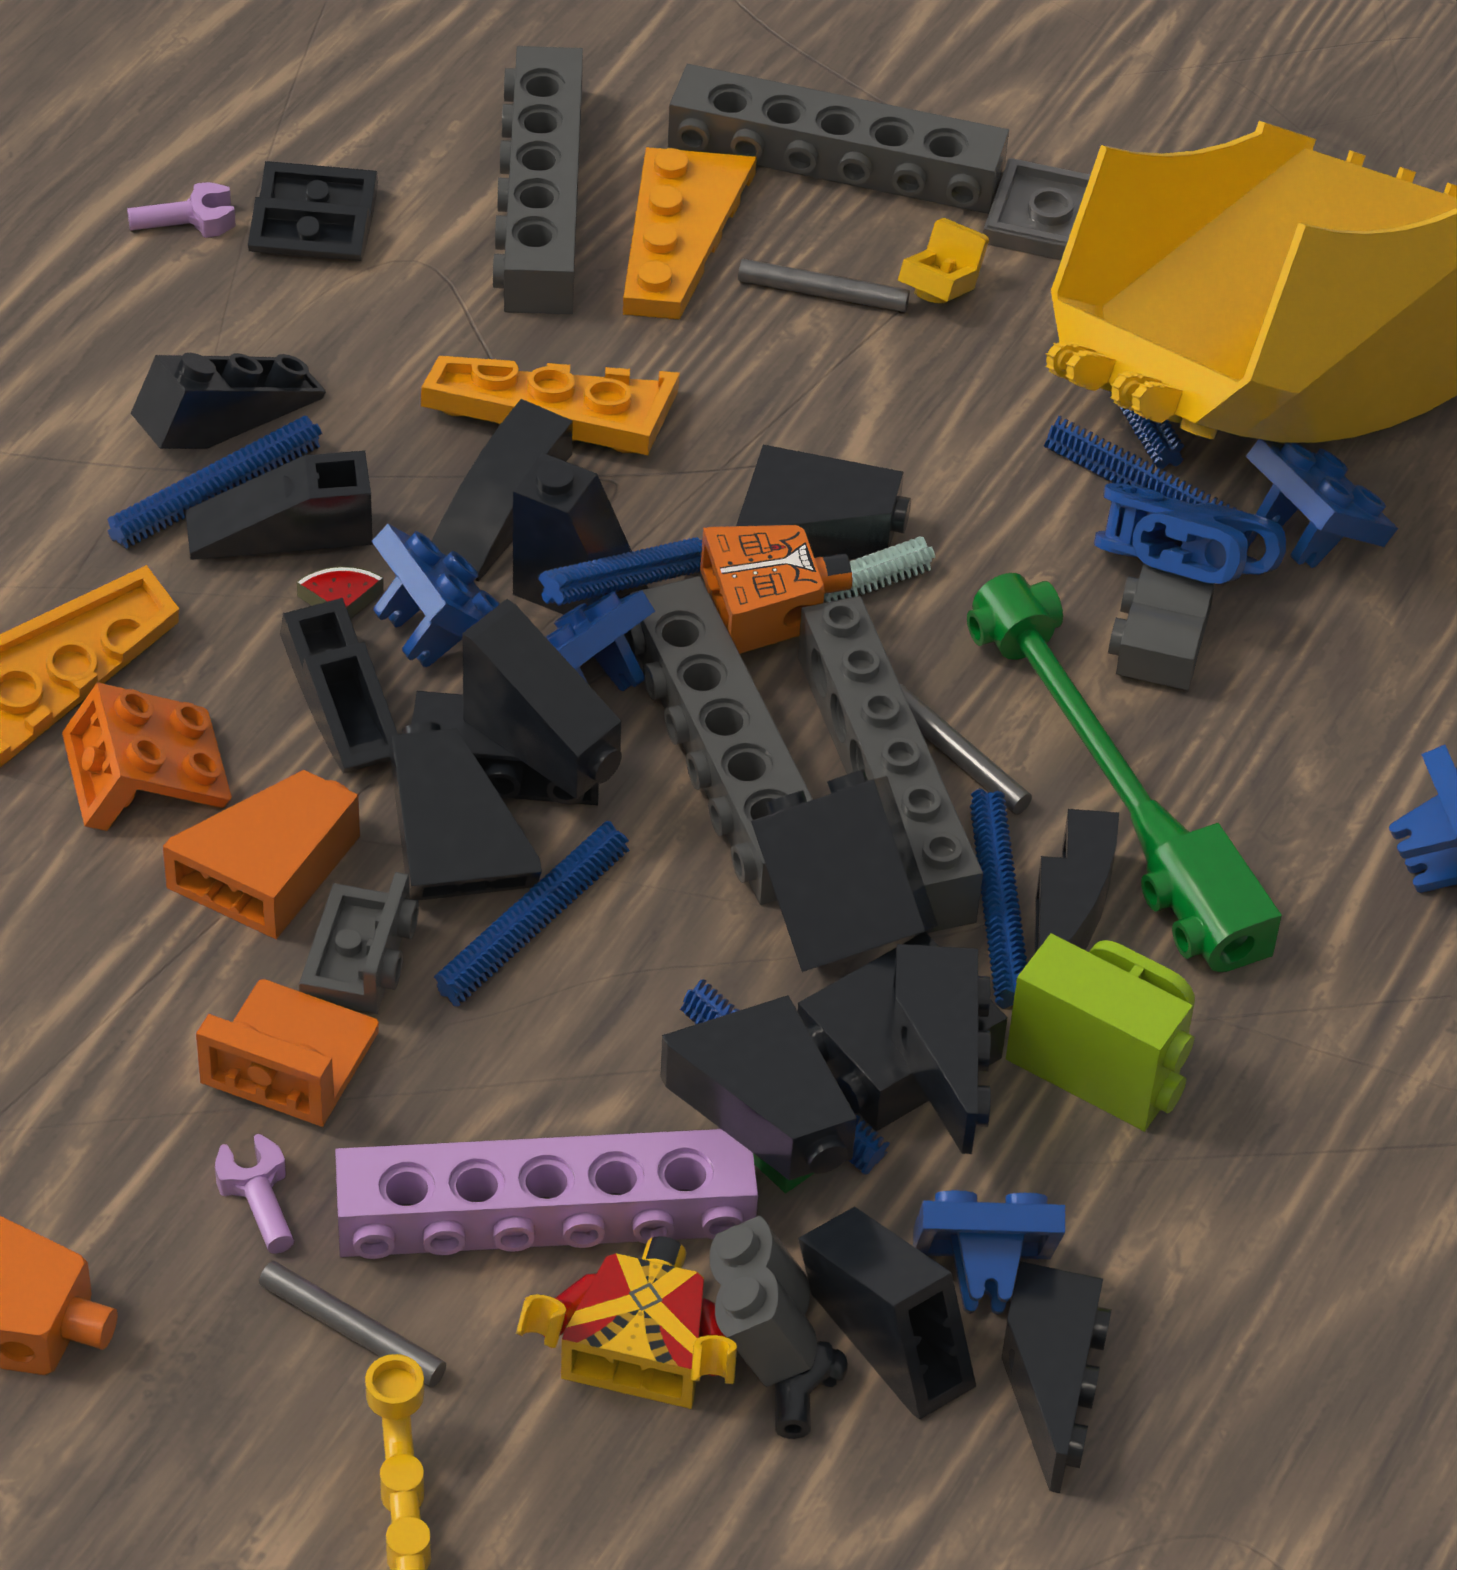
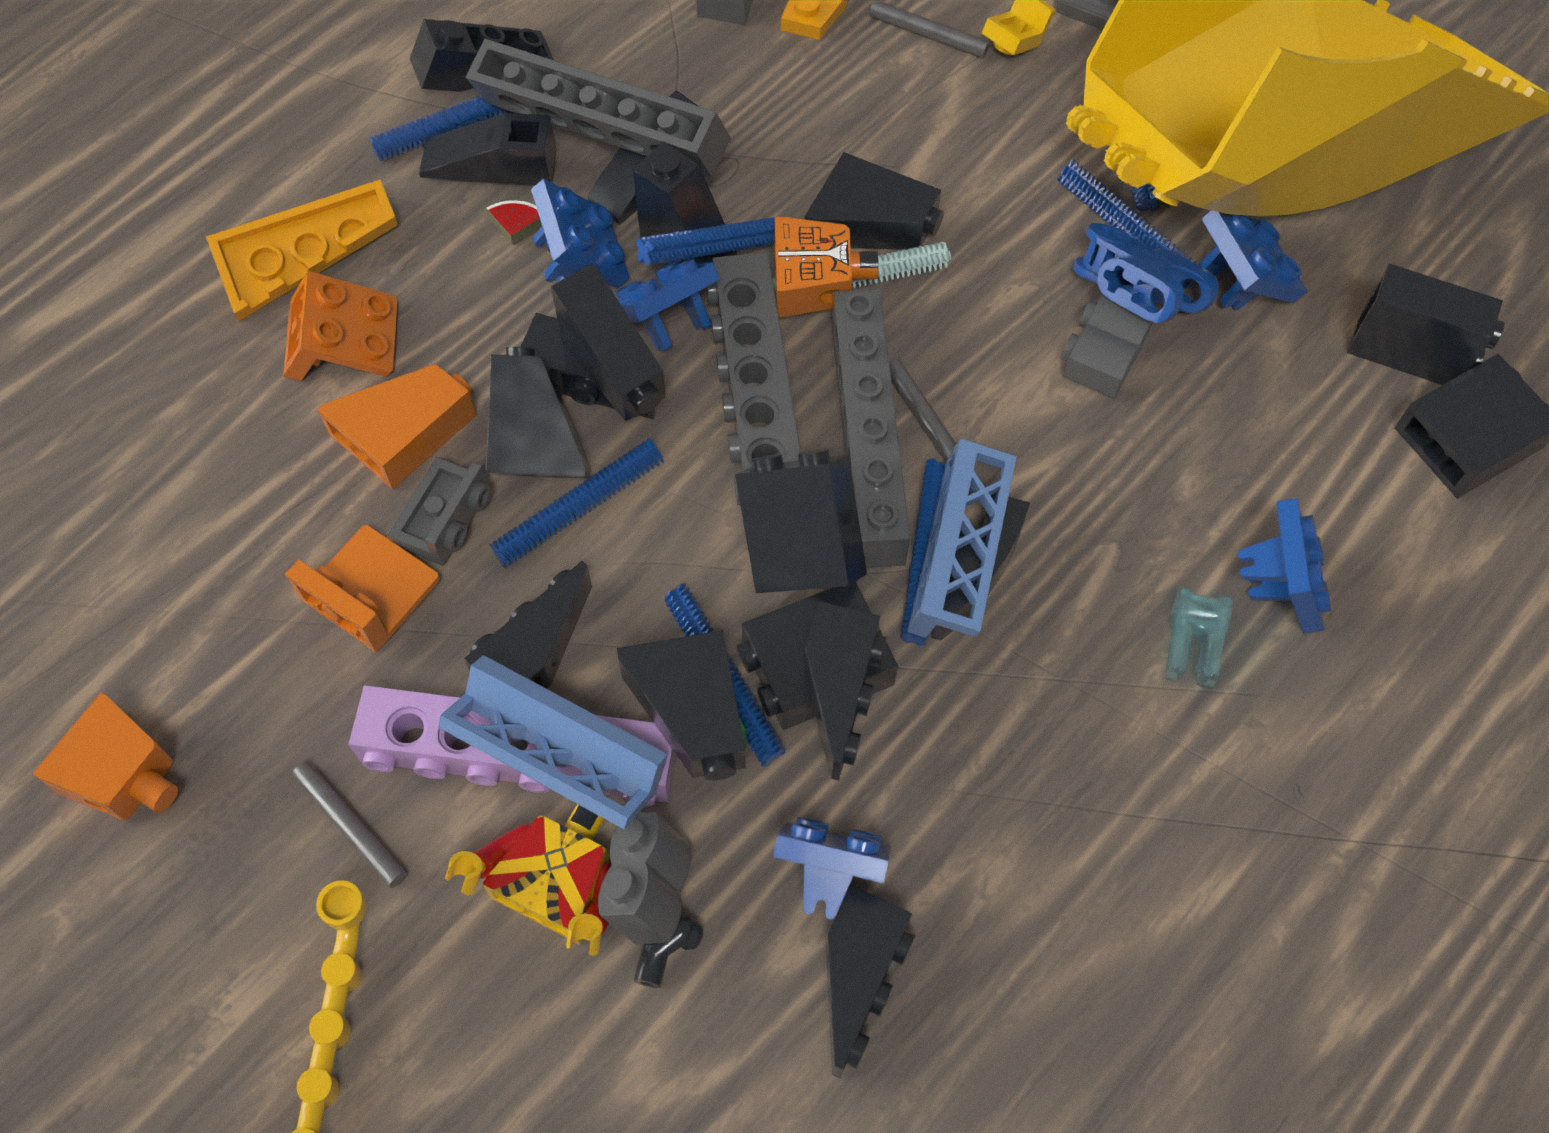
camera: 15 degrees right, 15 degrees up
lavender bar [215,1134,294,1254] -> none
black slope [280,598,398,774] -> none
light orange wing [421,356,680,455] -> none
black slope [798,1206,976,1419] -> none
green bar [967,573,1282,972] -> none
lime brick [1005,933,1195,1132] -> none
none -> medium blue fence [438,655,668,830]
none -> black slope [464,561,592,689]
none -> dark grey brick [466,39,731,178]
none -> medium blue fence [907,438,1017,638]
none -> clear light blue piece [1165,586,1232,689]

